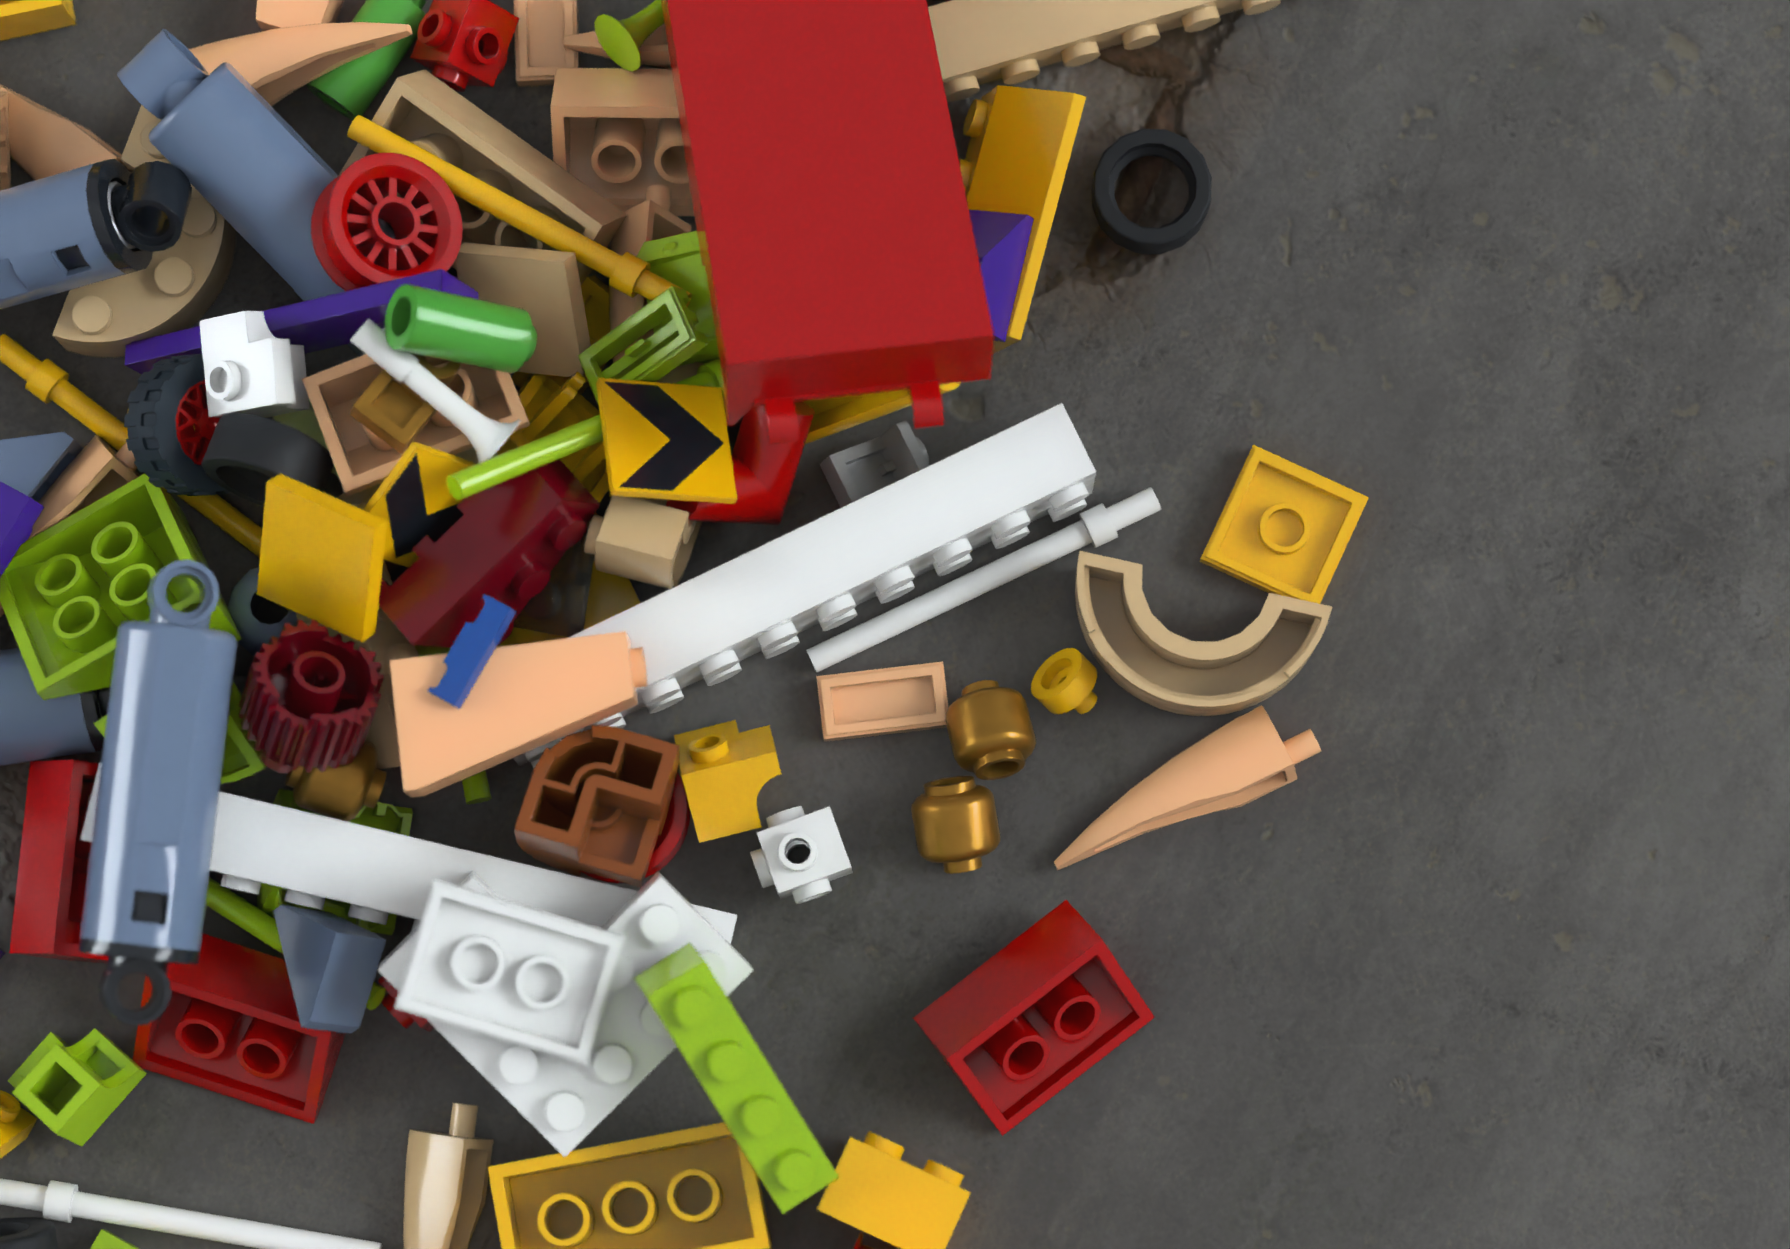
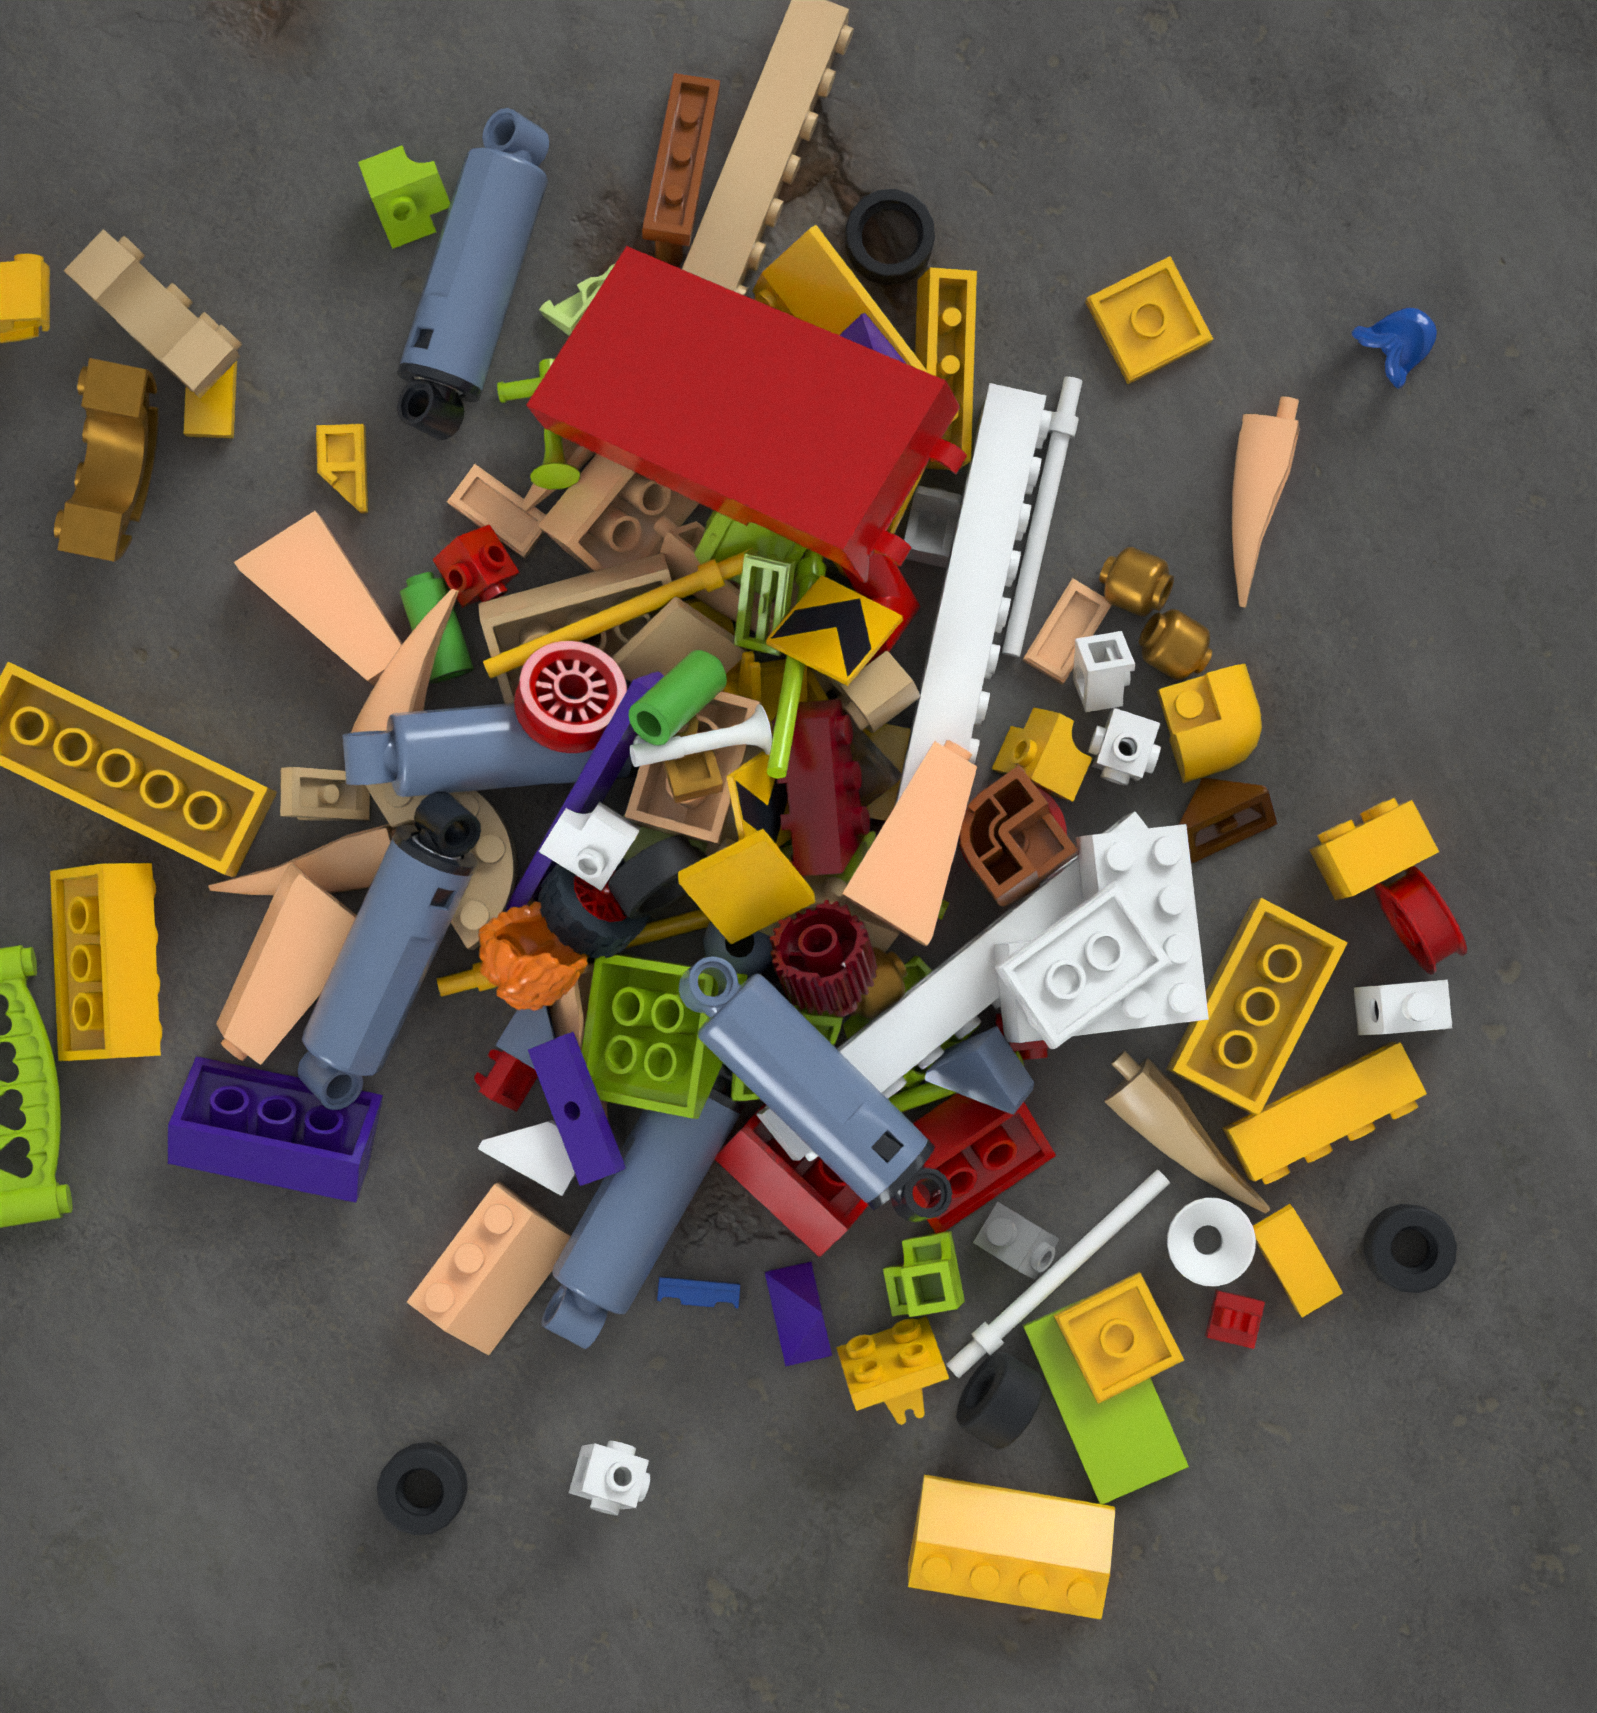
camera: 60 degrees left, 5 degrees up
blue piece [428,594,516,710] -> none
lime brick [634,942,839,1213] -> none
red slope [913,900,1155,1136] -> none
yellow tile [1031,648,1097,714] -> none
tan brick [1075,551,1332,716] -> none
none -> tan slope [280,767,370,821]
none -> orange hair [478,901,588,1011]
none -> yellow brick [915,267,977,470]
none -> light grey bracket [973,1201,1059,1279]
none -> white brick [1073,631,1135,712]
none -> yellow brick [1157,664,1262,783]
none -> reddish brown slope [1178,778,1278,863]
none -> blue piece [1351,308,1437,389]

